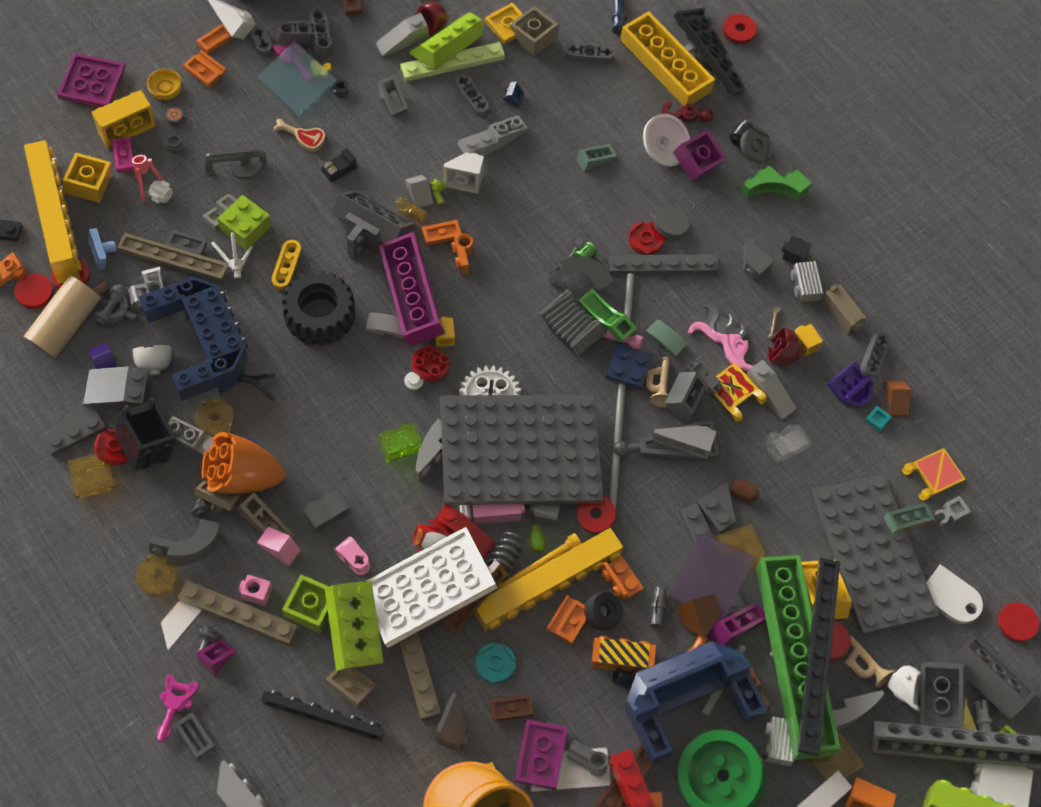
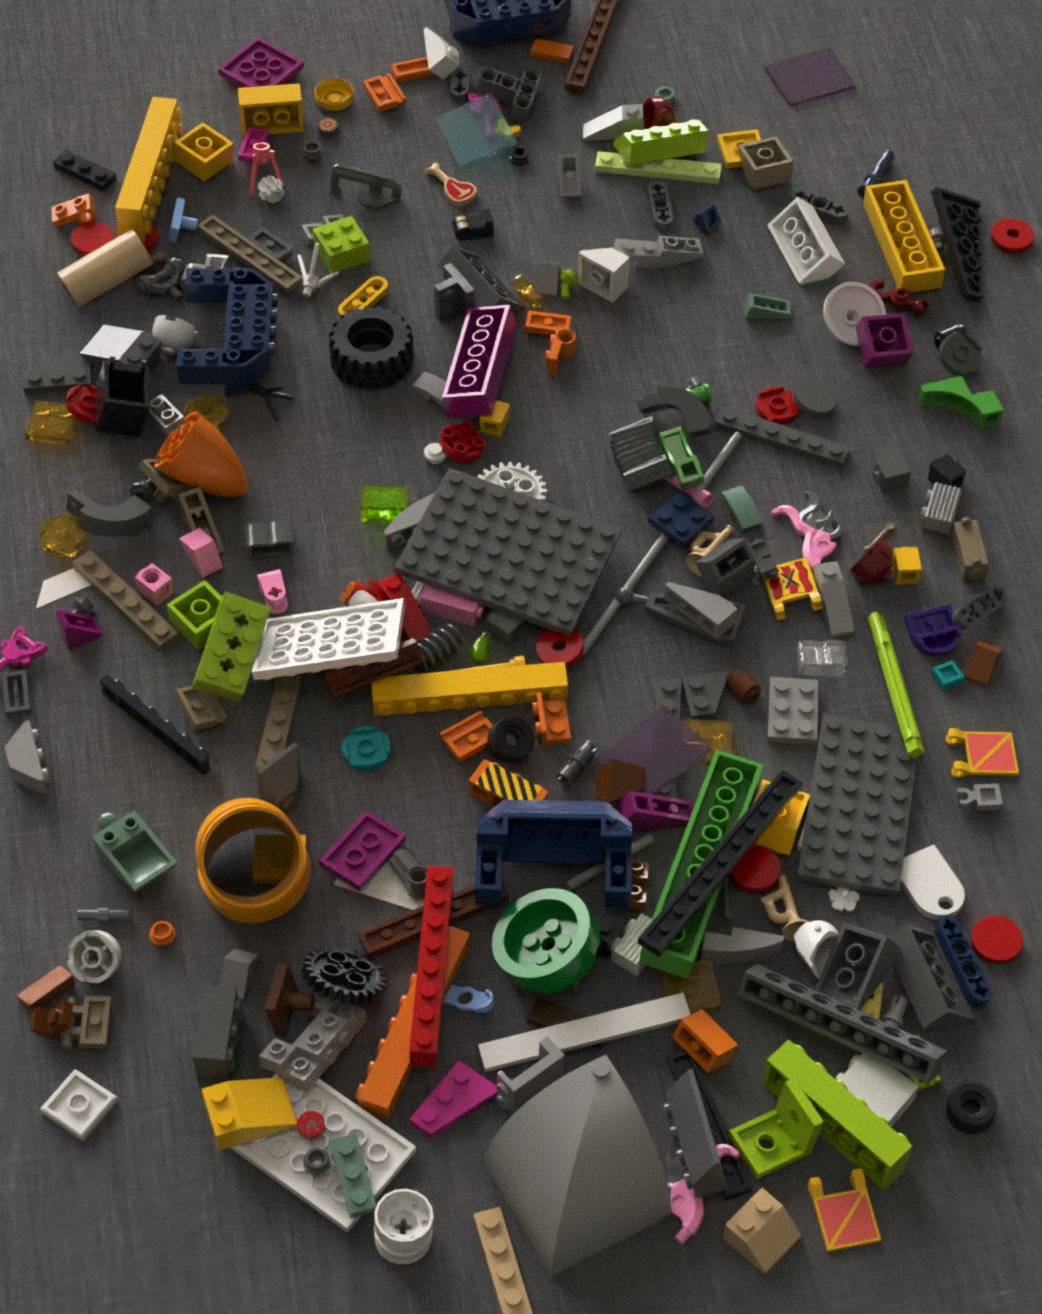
camera: 30 degrees right, 10 degrees down
dark purple brick [89,343,117,369] -> none
reddish brown plate [489,694,534,722] -> none
sand green plate [883,503,935,533] -> none
none -> white slope [767,197,845,285]
none -> light grey plate [767,677,818,745]
none -> white plant [828,887,860,912]
none -> lime piece [868,612,925,758]
none -> dark blue beam [934,916,992,1008]

